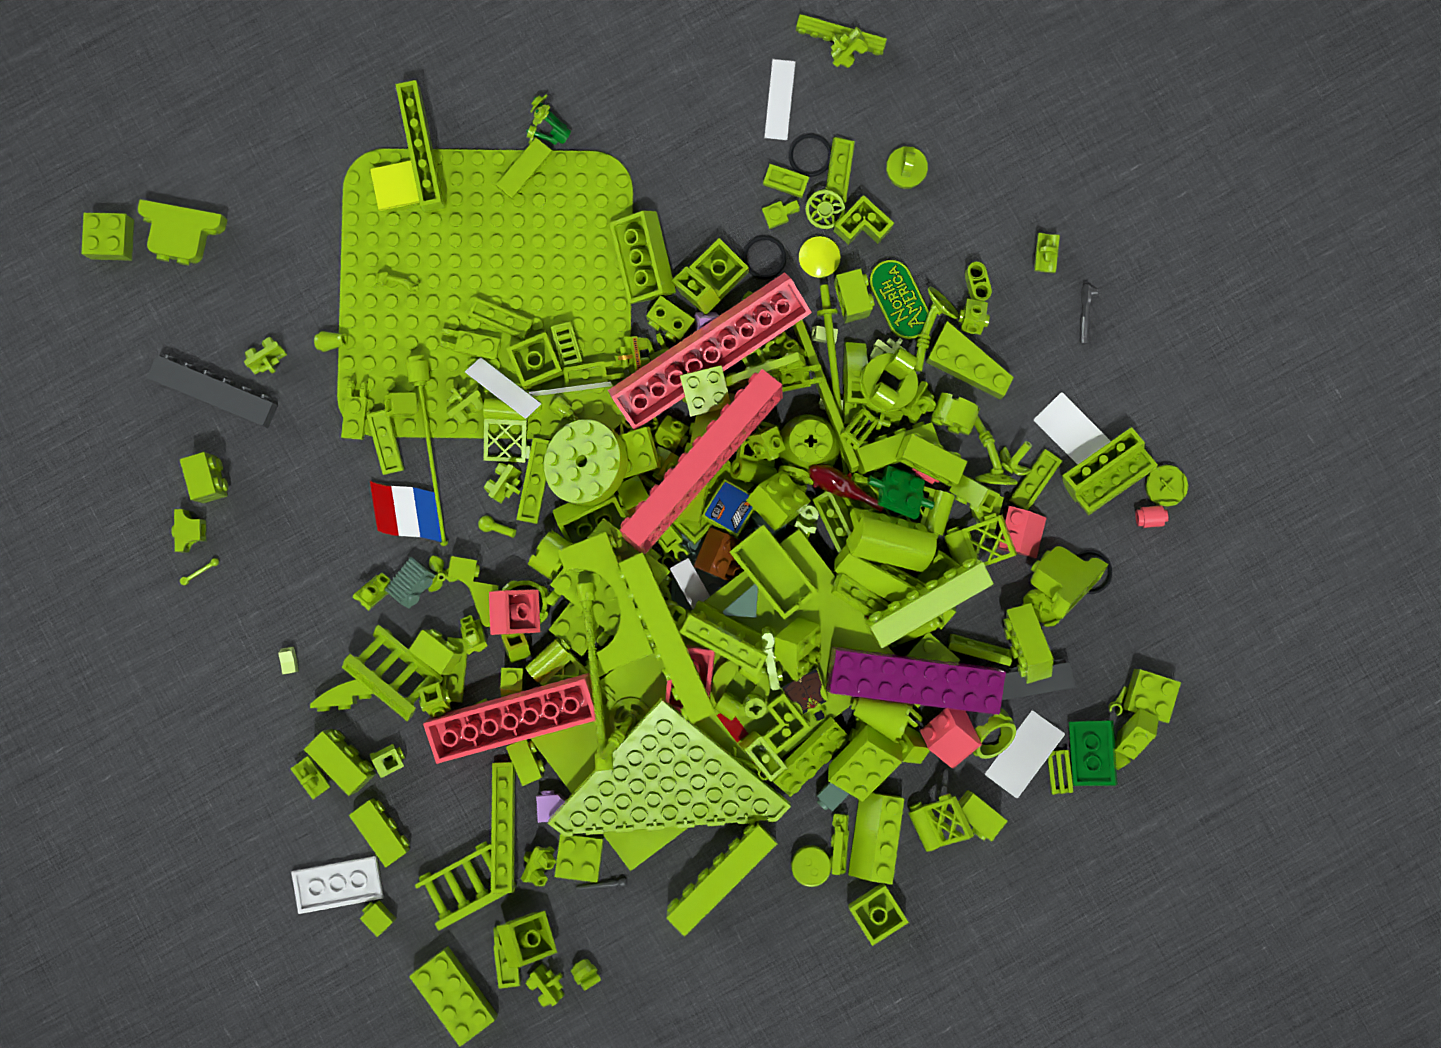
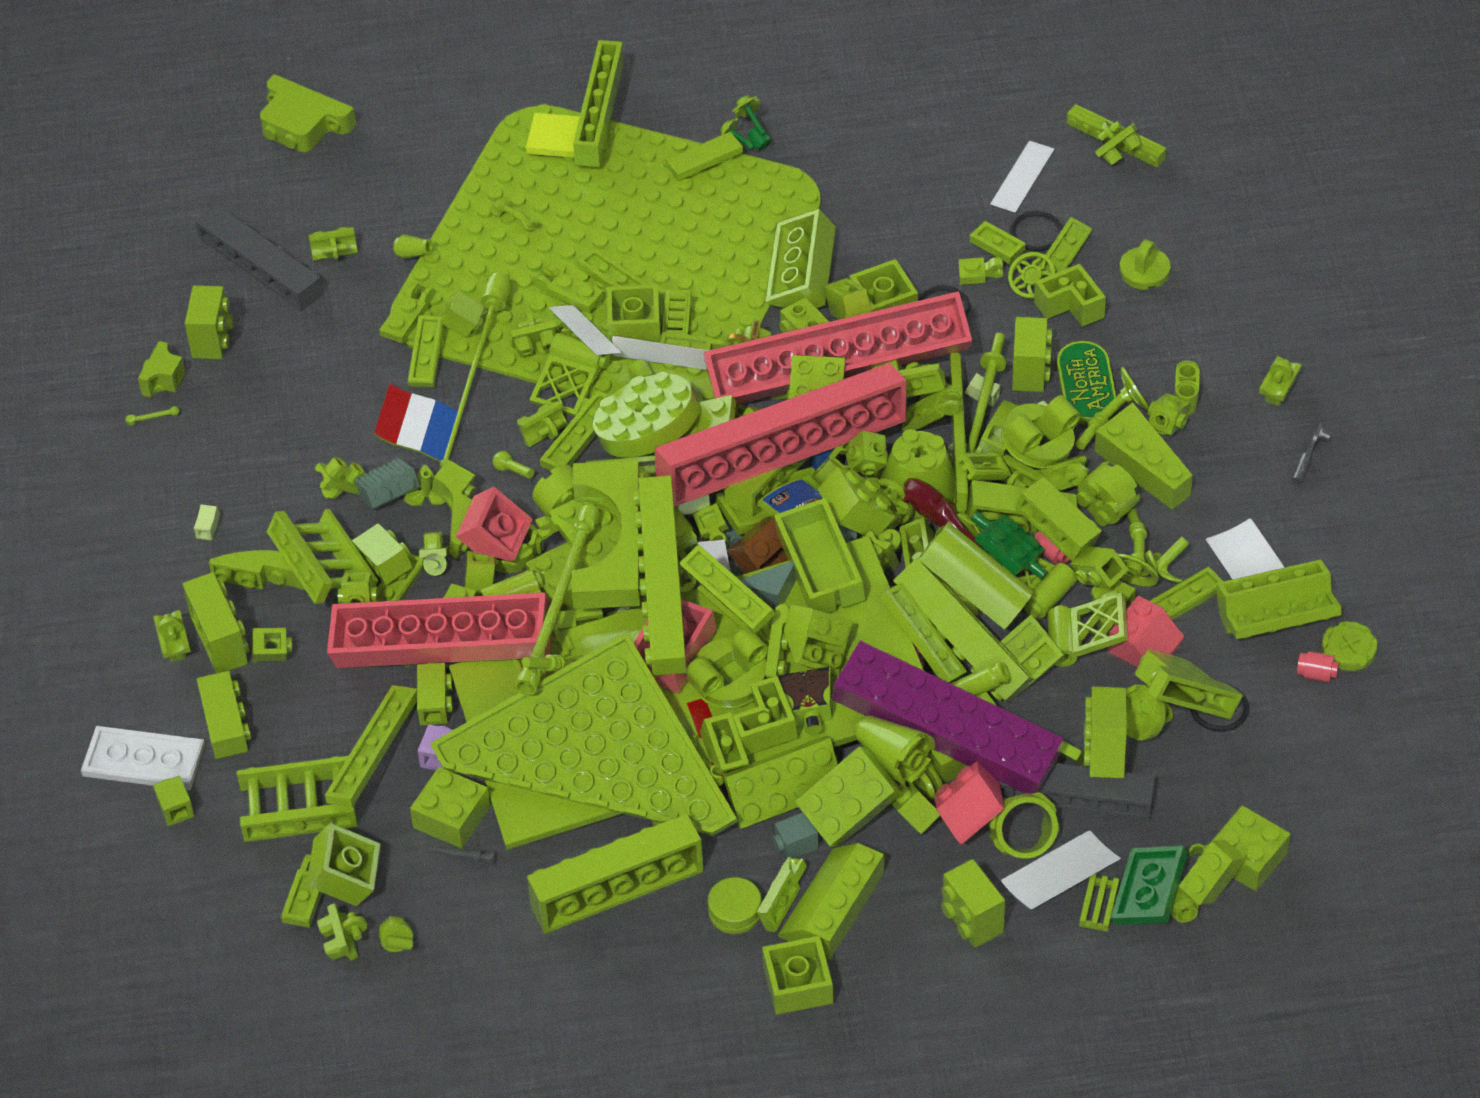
camera: 20 degrees right, 35 degrees down
lime brick [81,213,134,261] -> none
lime brick [409,946,498,1047] -> none
lime hips [520,846,556,886] -> none
lime wheel [743,694,766,719] -> none
neon yellow dish [799,236,840,279] -> none
lime brick [865,558,994,648] -> none
lime piece [908,793,974,852] -> none

